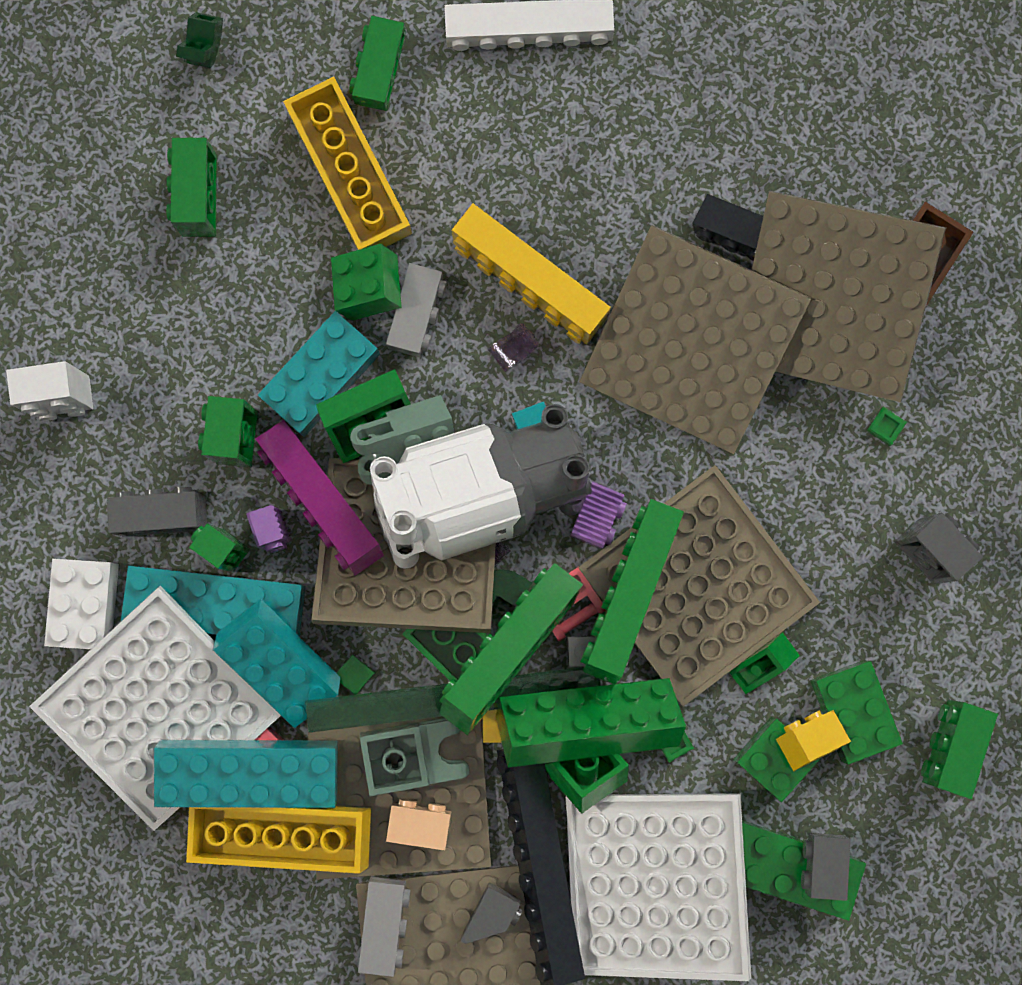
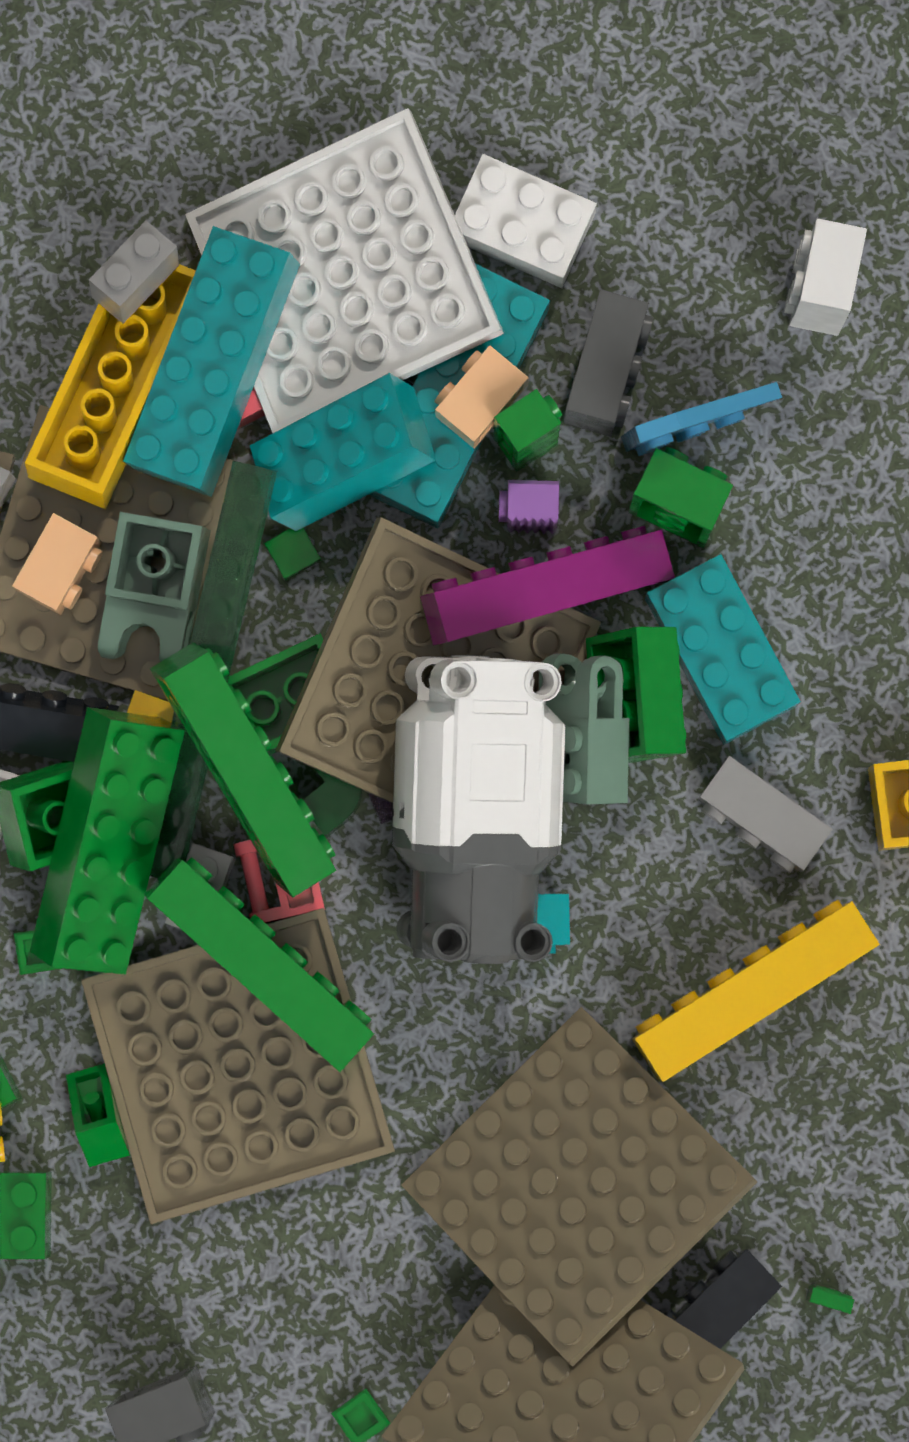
camera: 115 degrees right, 0 degrees up
green brick [331,244,402,321] -> none
bracket [488,323,539,372] -> none
medium lavender brick [570,482,627,549] -> none
none -> light grey brick [89,220,179,324]
none -> light nougat brick [434,345,529,449]
none -> dark azure wing [621,382,782,456]
none -> green tile [806,1283,855,1314]

